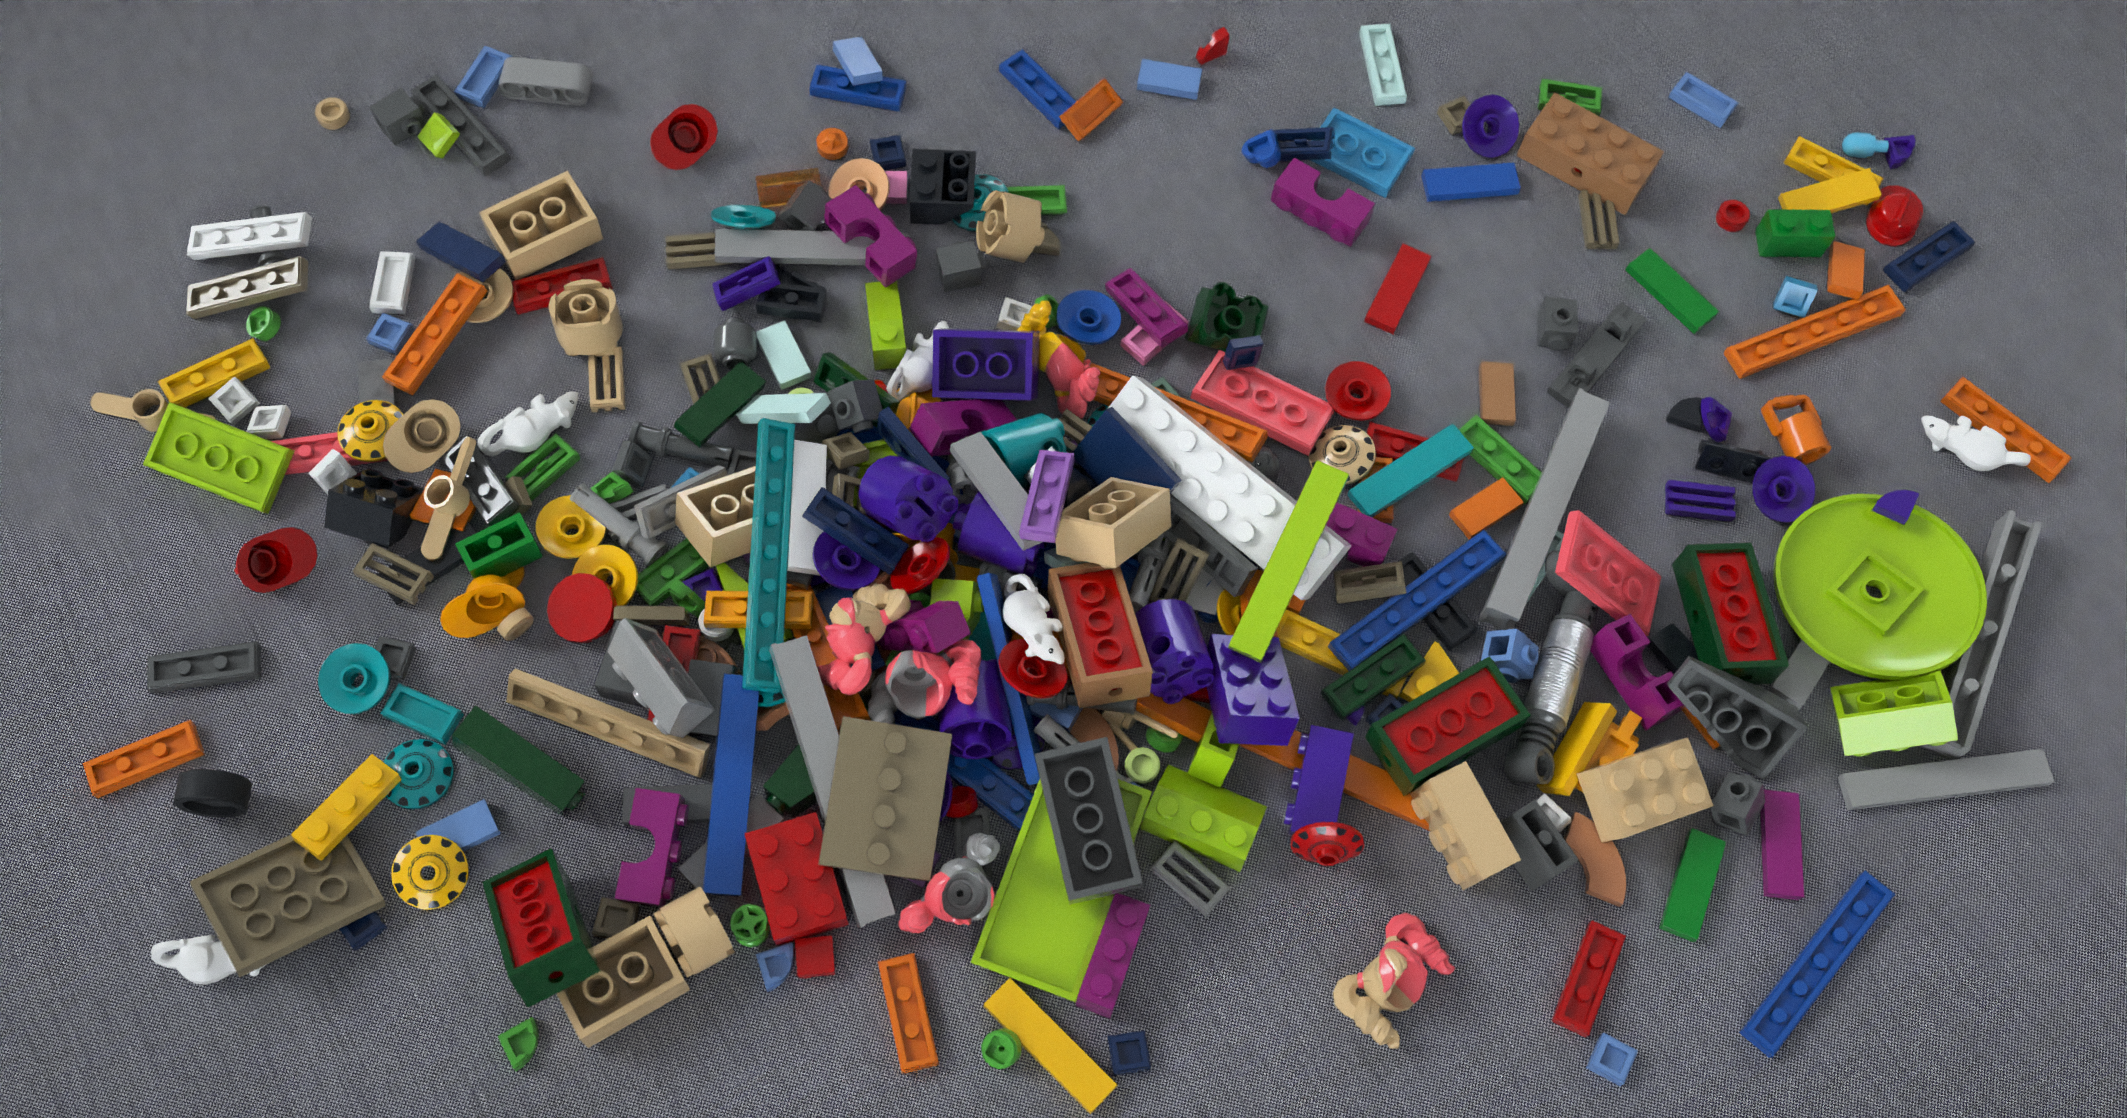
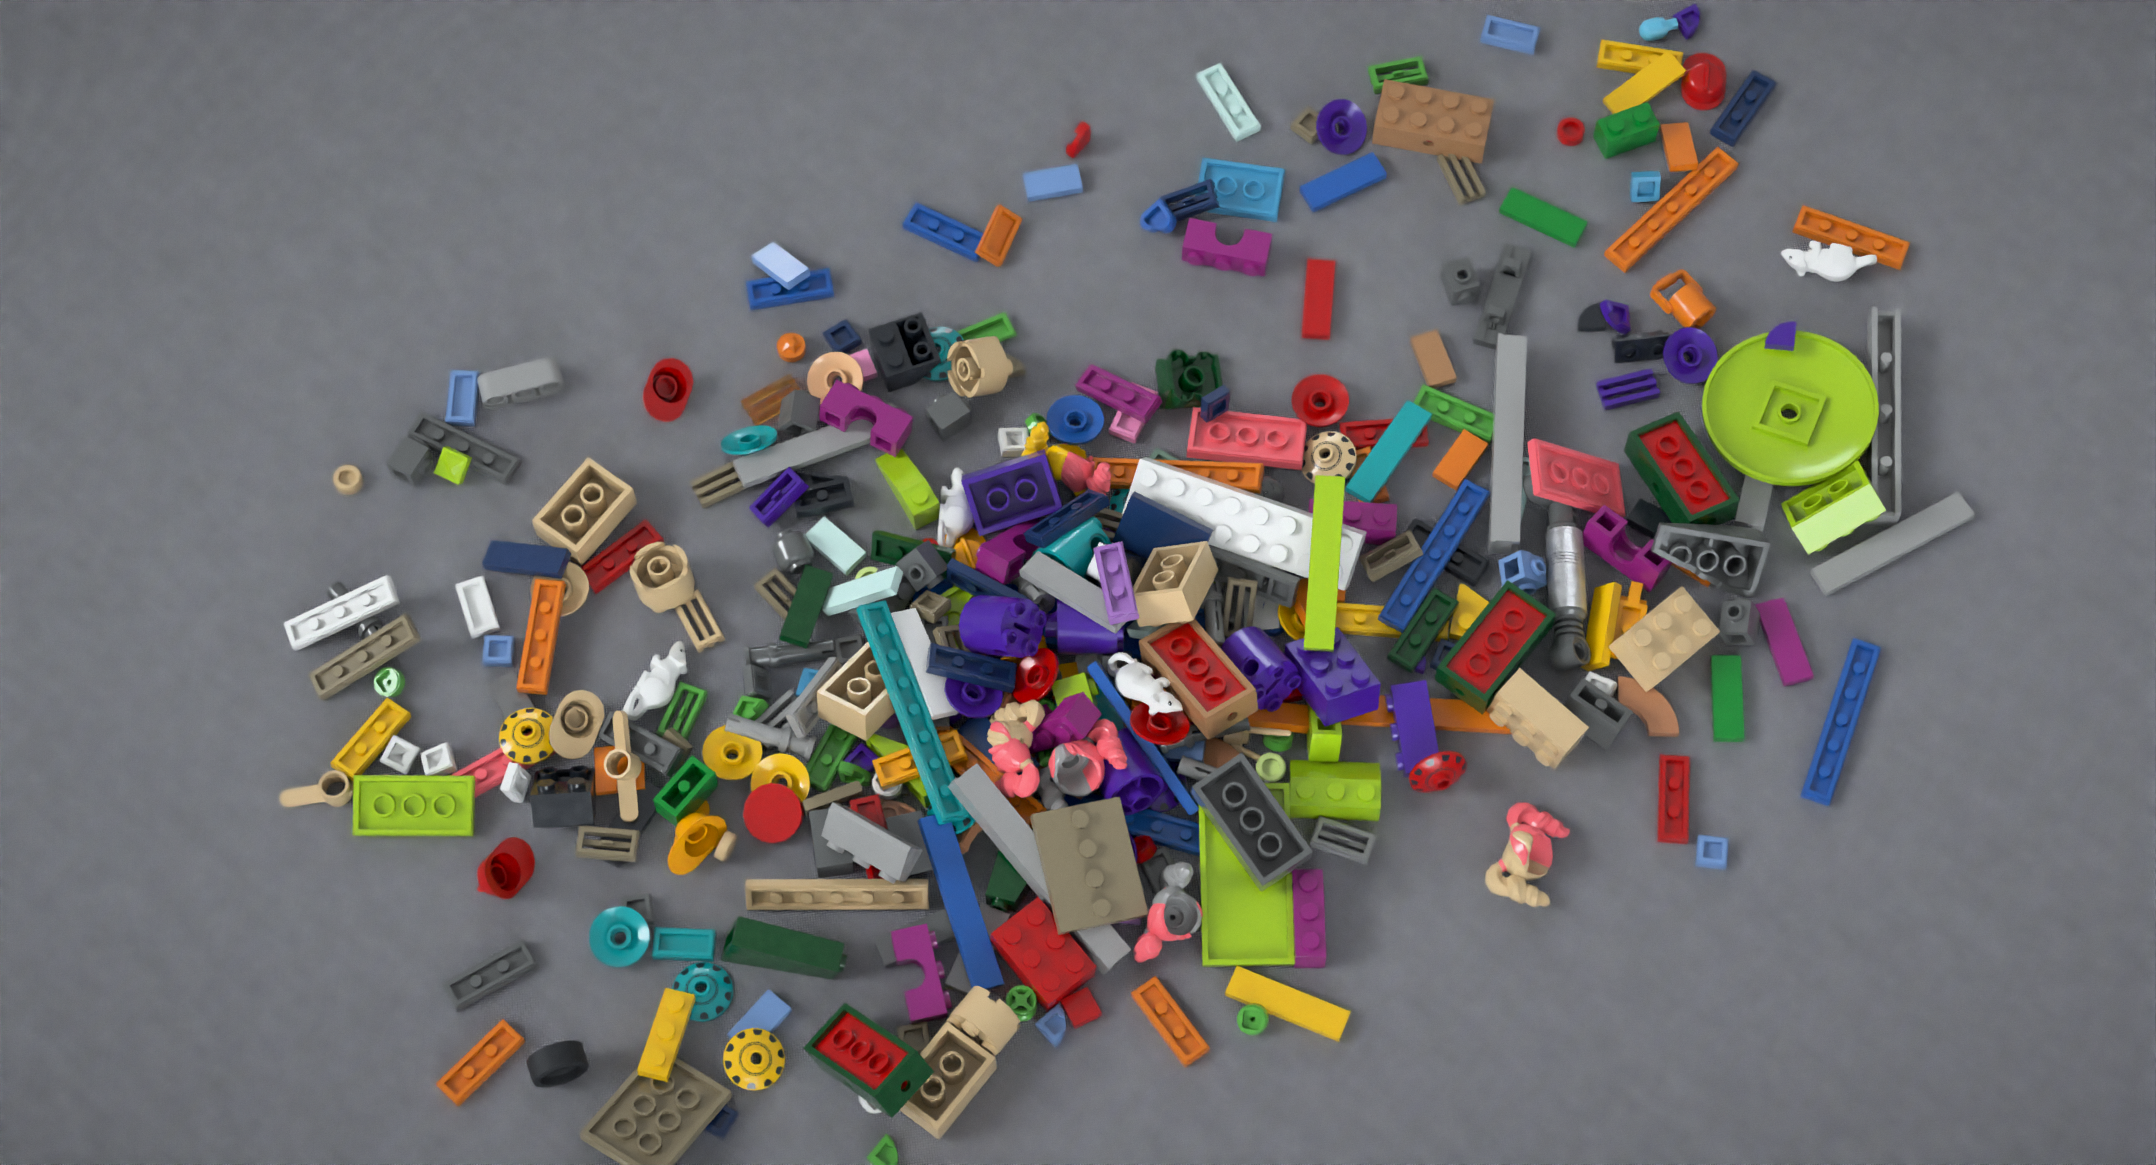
camera: 15 degrees left, 0 degrees up
dark blue tile [1107,1030,1151,1076] -> none
none -> dark blue tile [1024,489,1110,548]

